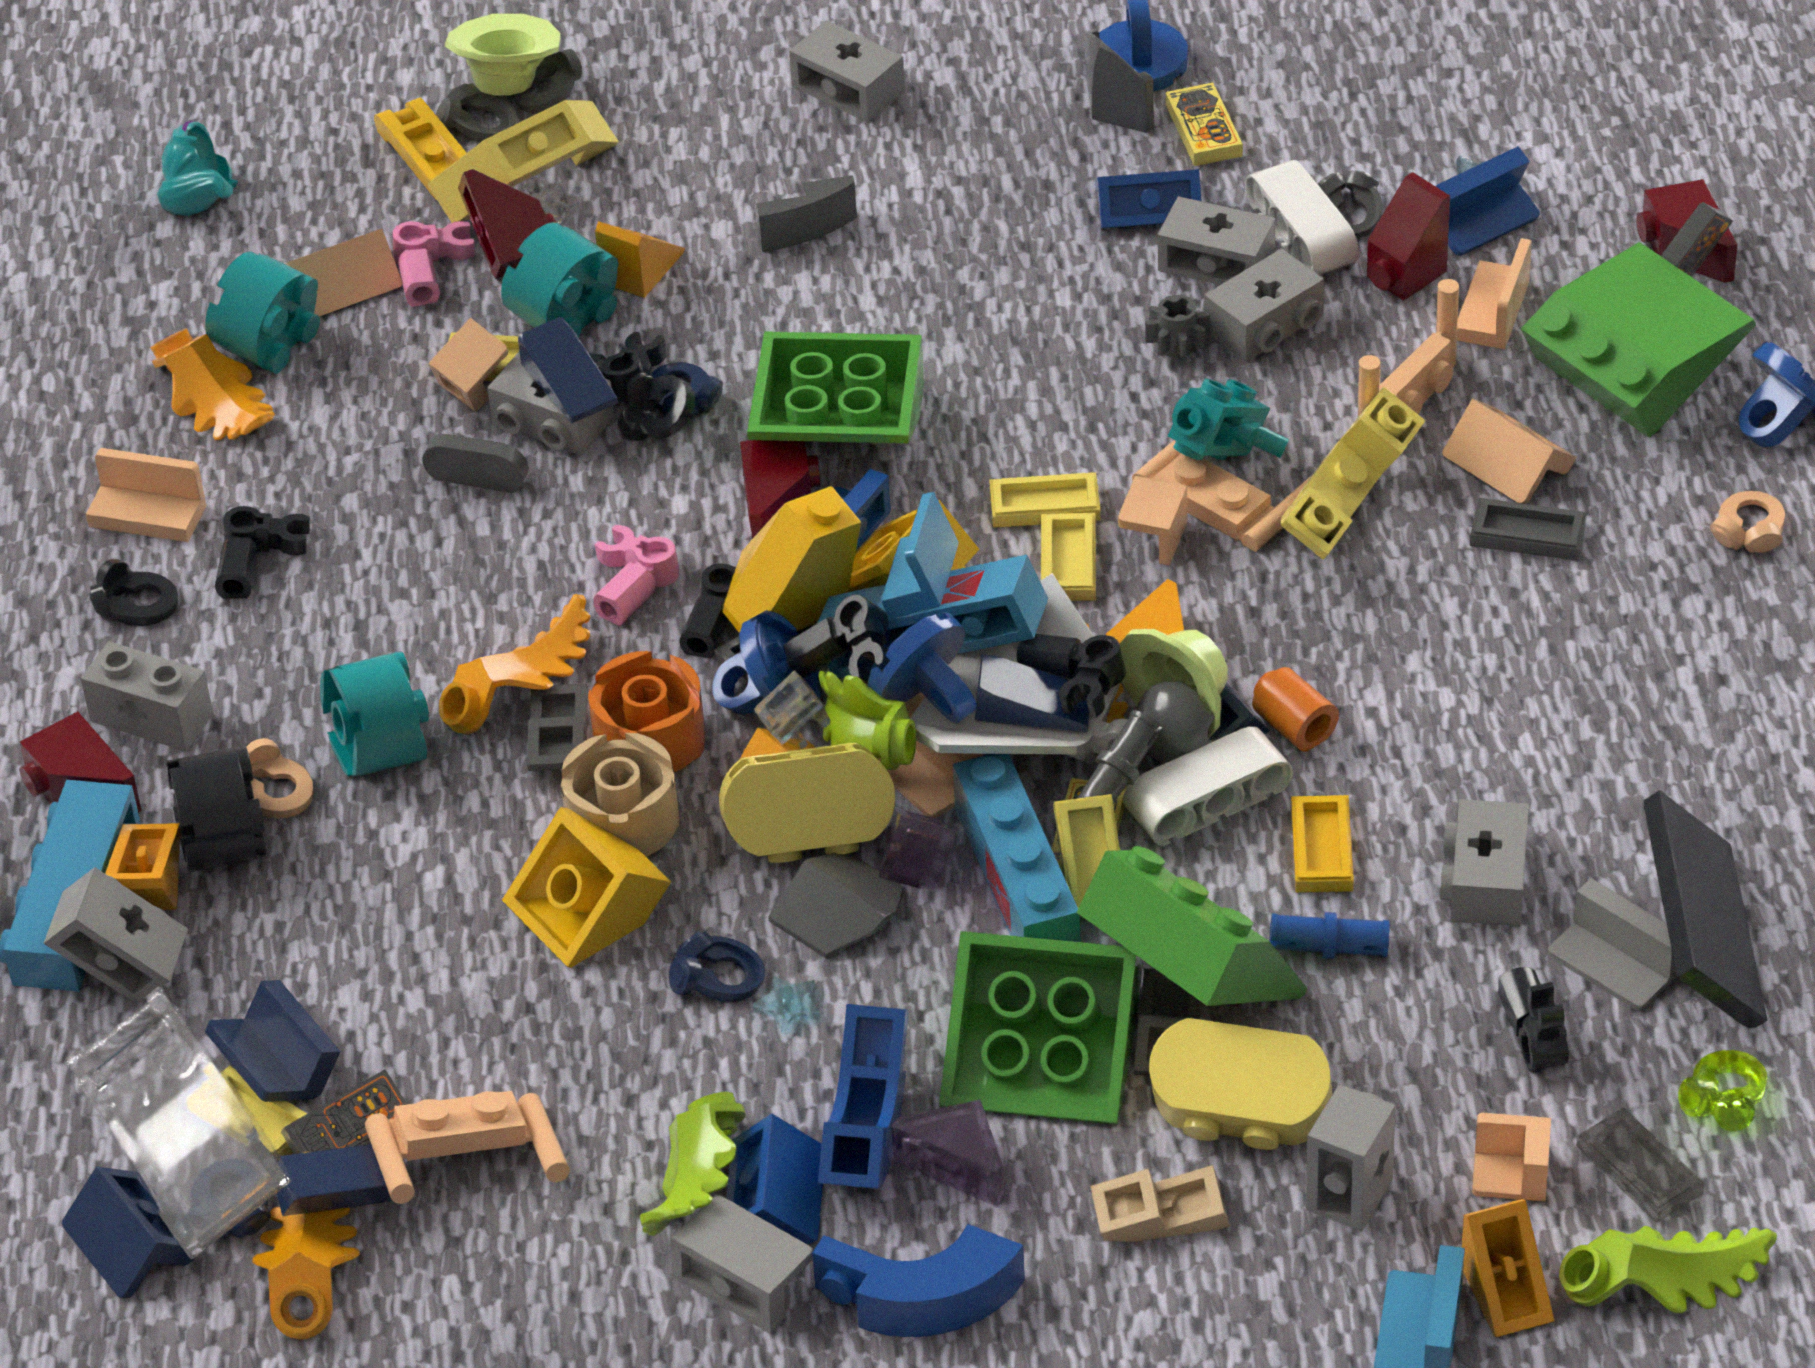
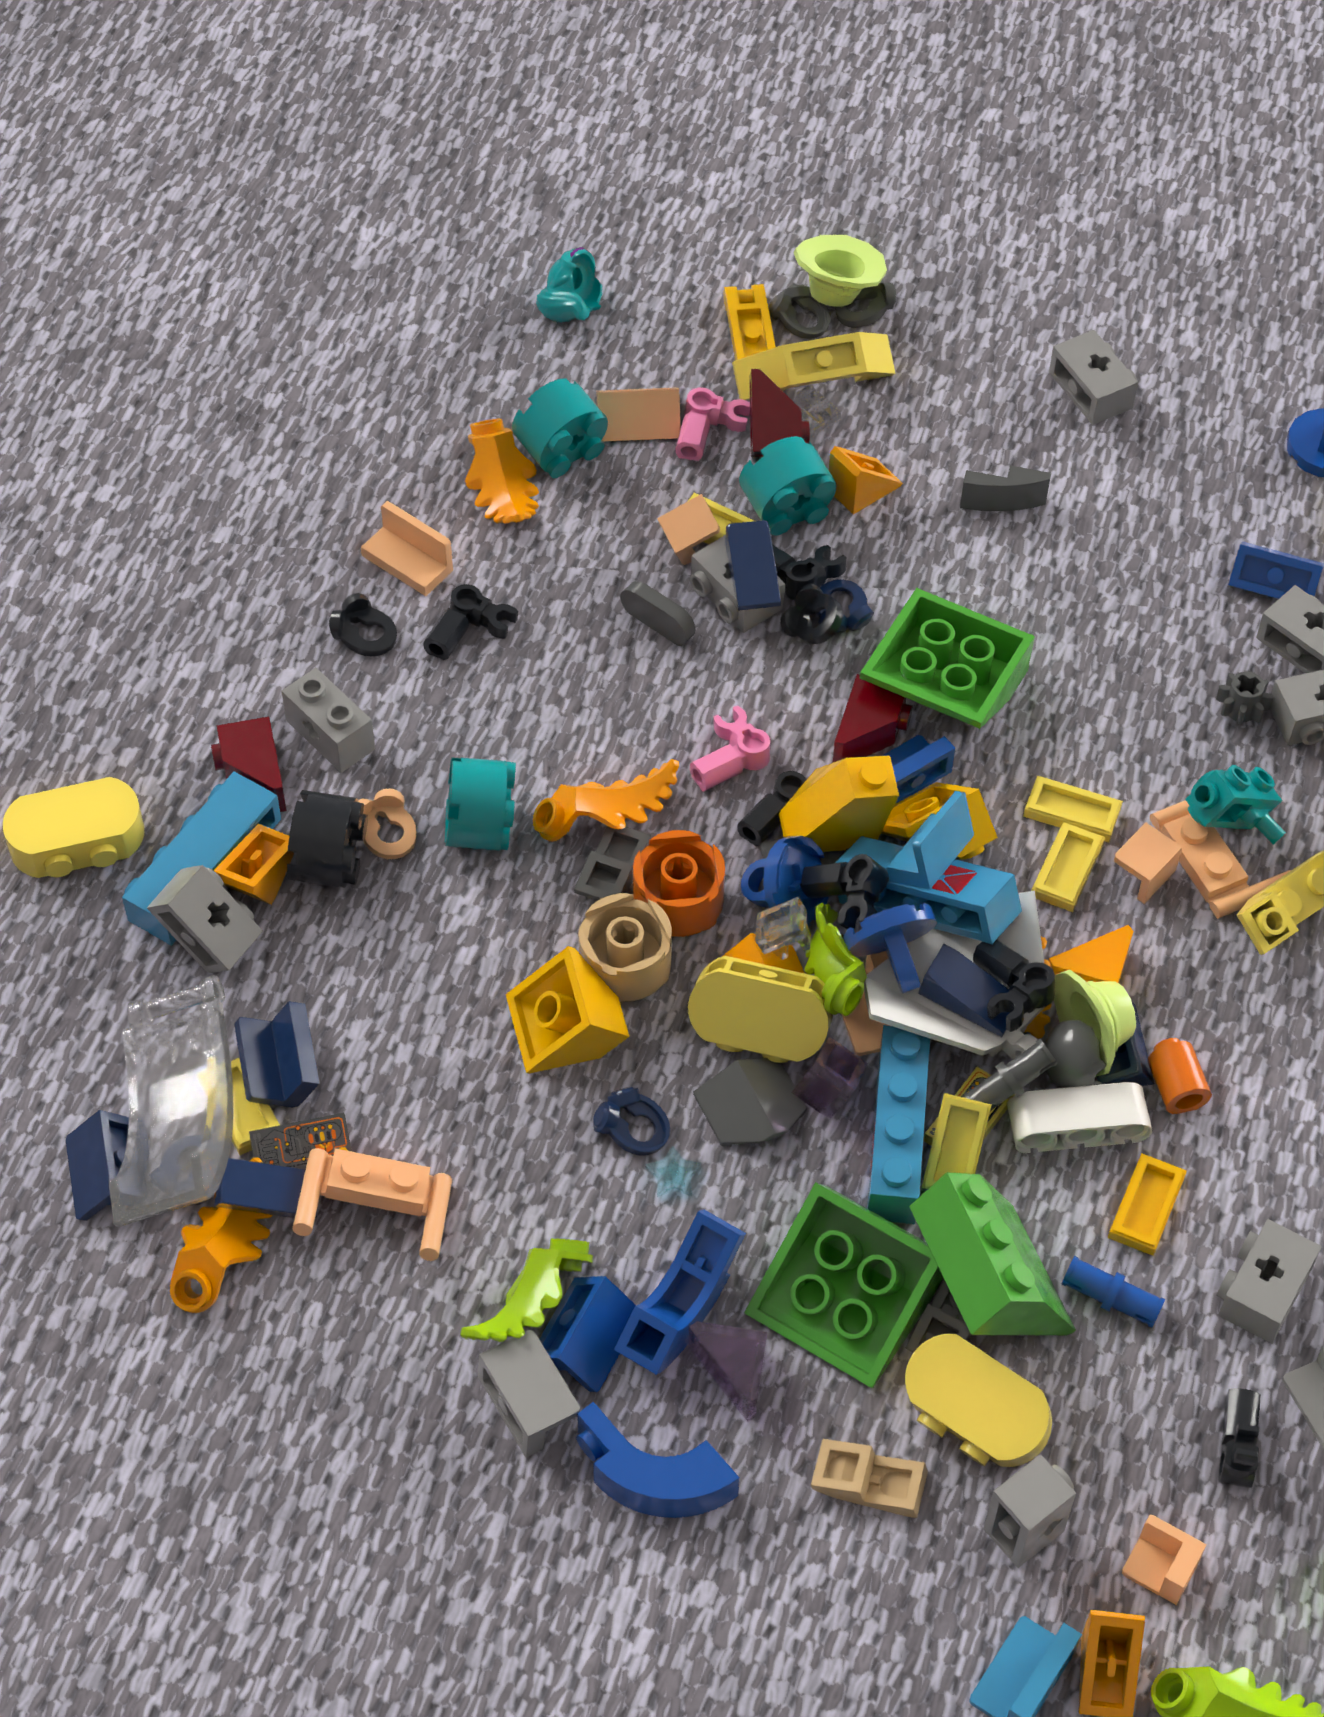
camera: 20 degrees right, 10 degrees up
dark grey slope [1086,29,1154,133] -> none
clear smoke tile [1576,1107,1704,1223] -> none

